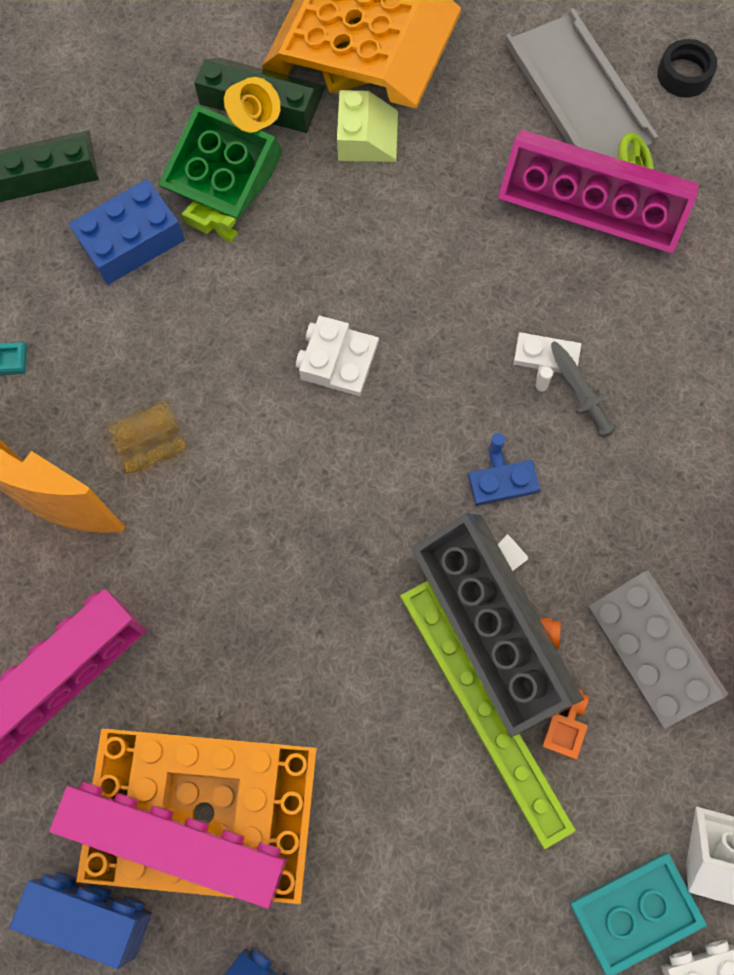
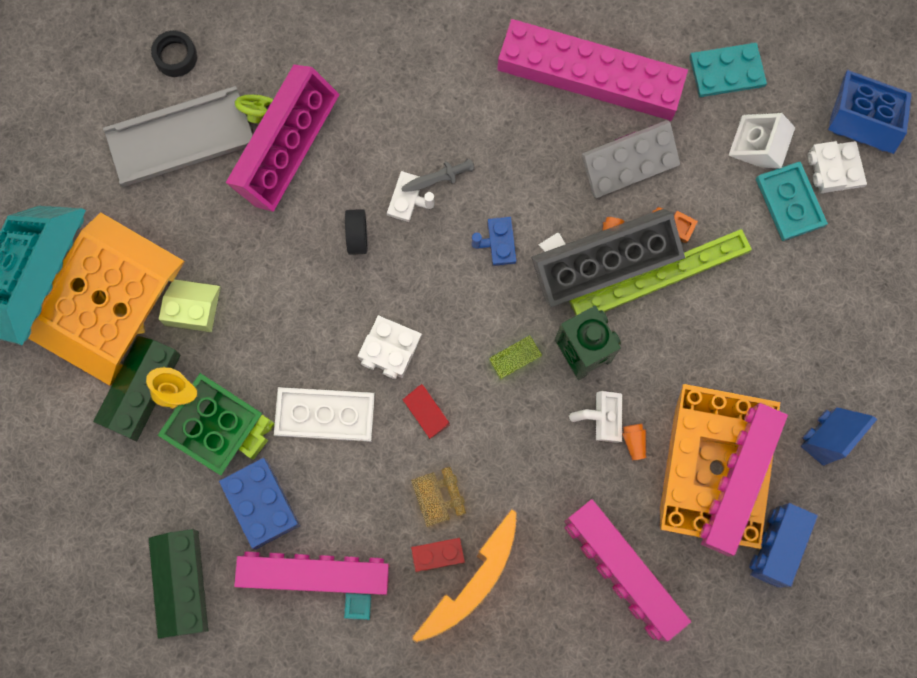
camera: 90 degrees left, 5 degrees up
none -> dark pink brick [234,552,390,595]
none -> white tile [274,387,375,442]
none -> black tyre [345,209,367,255]
none -> red slope [402,384,450,439]
none -> red plate [411,538,465,572]
none -> clear neon green tile [488,335,542,380]
none -> dark green torso [555,305,621,381]
none -> white plate [569,391,622,443]
none -> orange cone [622,424,646,460]

